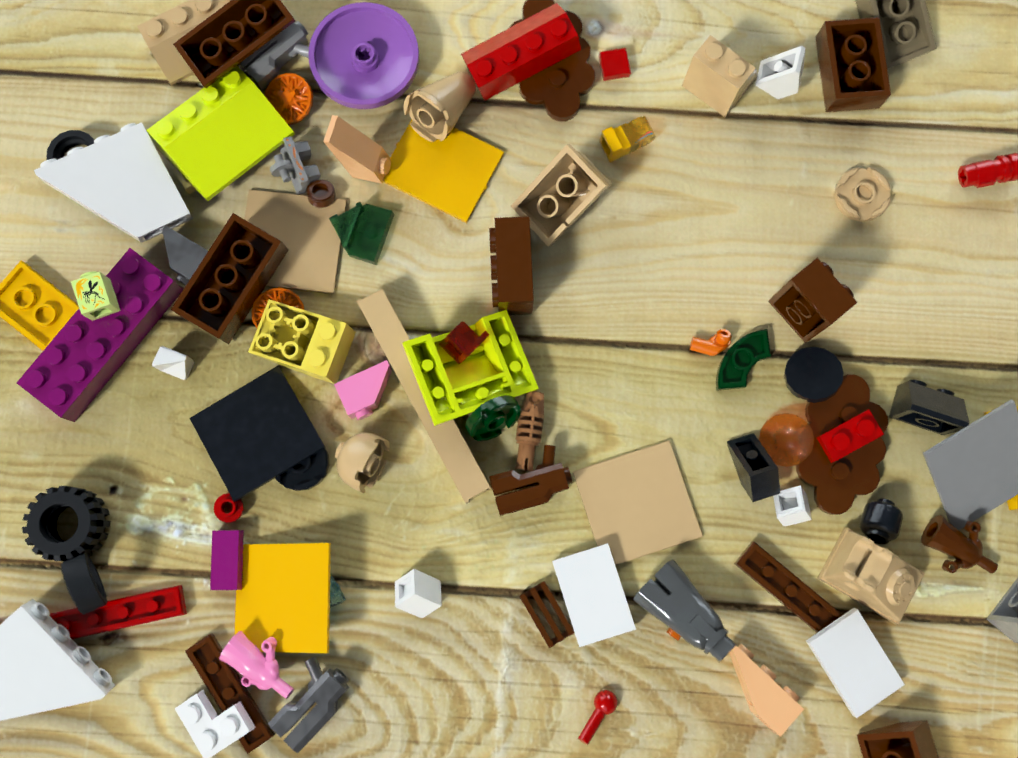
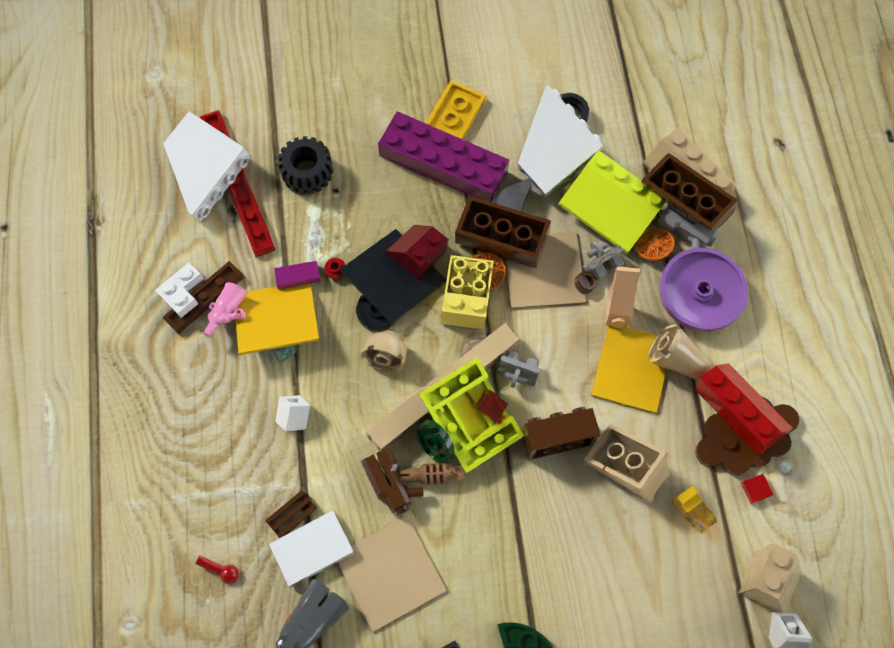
camera: 80 degrees right, 10 degrees down
black tyre [61,553,107,615] -> none
yellowish green brick [71,271,120,321] -> none
white slope [152,346,195,380] -> none
flat silver piece [268,656,349,753] -> none
clear green slope [329,202,394,265] -> none
bright pink slope [334,360,392,420] -> none
orange arm [689,329,732,356] -> none
none -> dark red slope [386,225,449,279]
none -> light grey hips [497,350,541,388]

